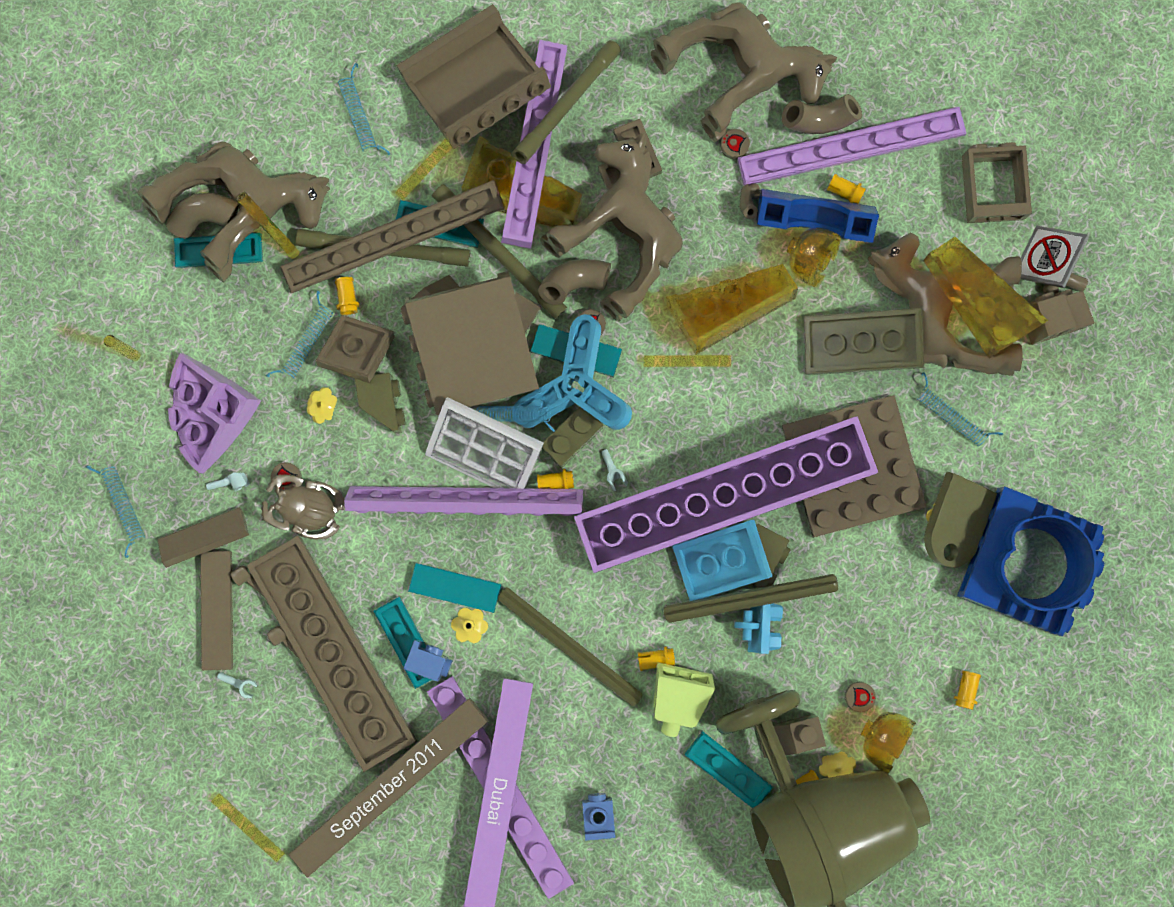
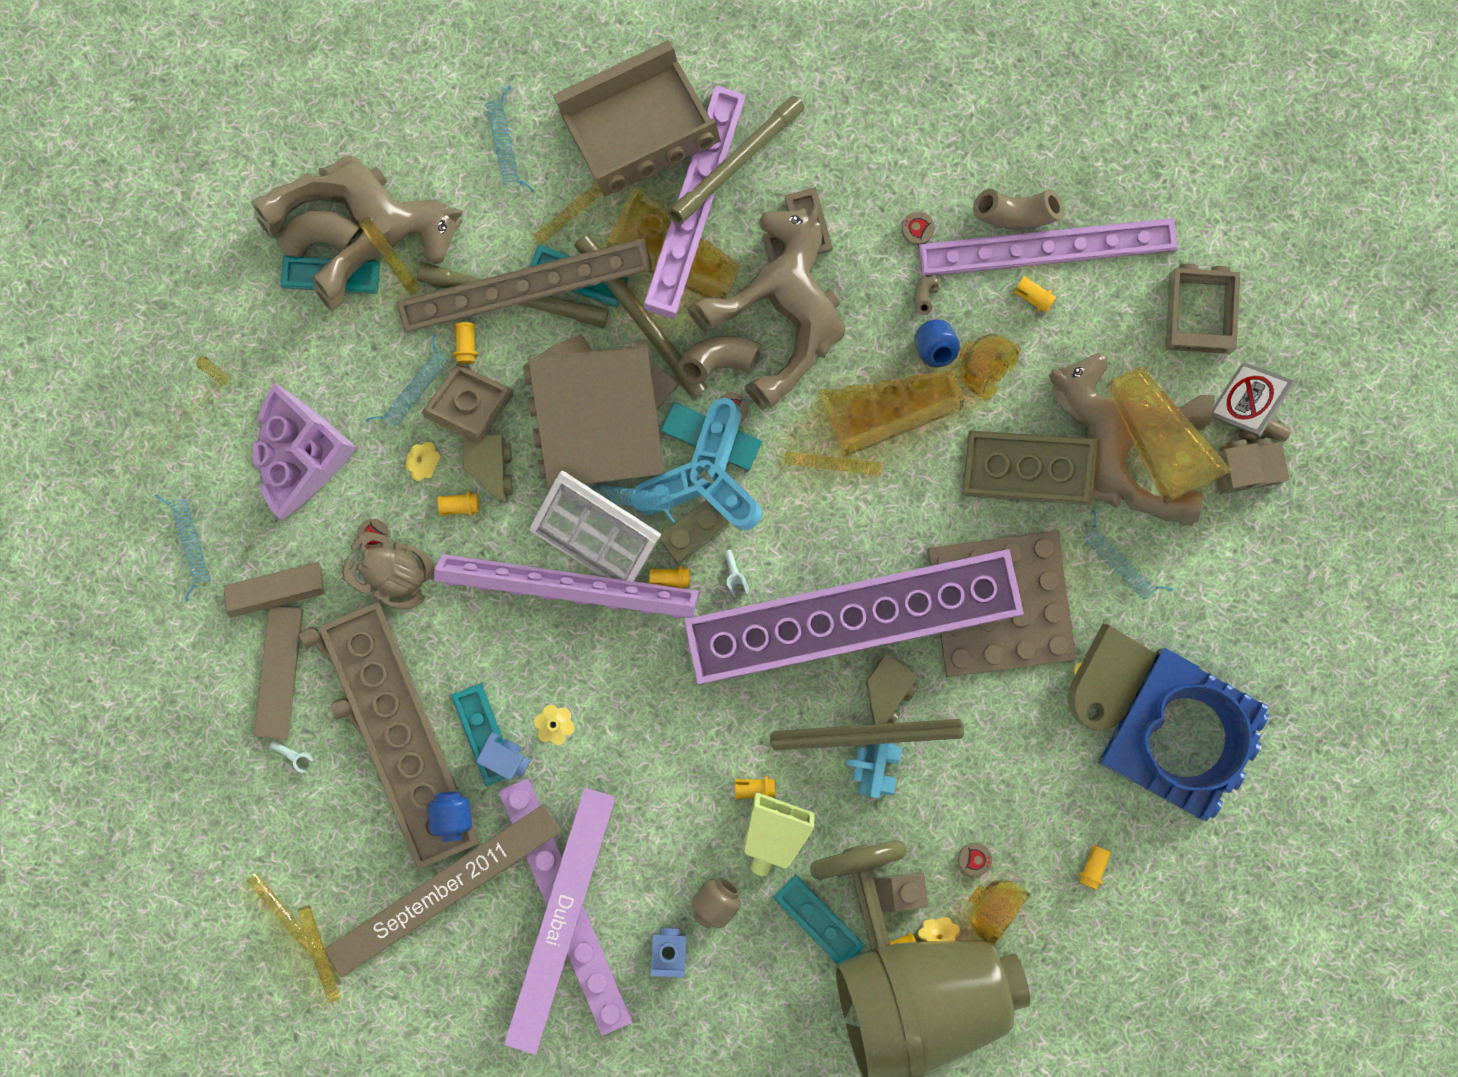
camera: 10 degrees right, 0 degrees up
light aqua hand [206,472,250,491] -> none
teal tile [408,563,502,613] -> none
olive axle [498,587,643,706] -> none
dark tan animal [651,2,837,143] -> none
medium azure plate [672,519,773,601] -> none
blue arch [756,189,879,243] -> none
none -> clear yellow bar [297,905,340,1003]
none -> blue head [427,791,472,842]
none -> yellow pin [438,491,480,517]
none -> dark tan head [692,878,740,928]
none -> blue head [914,319,960,368]

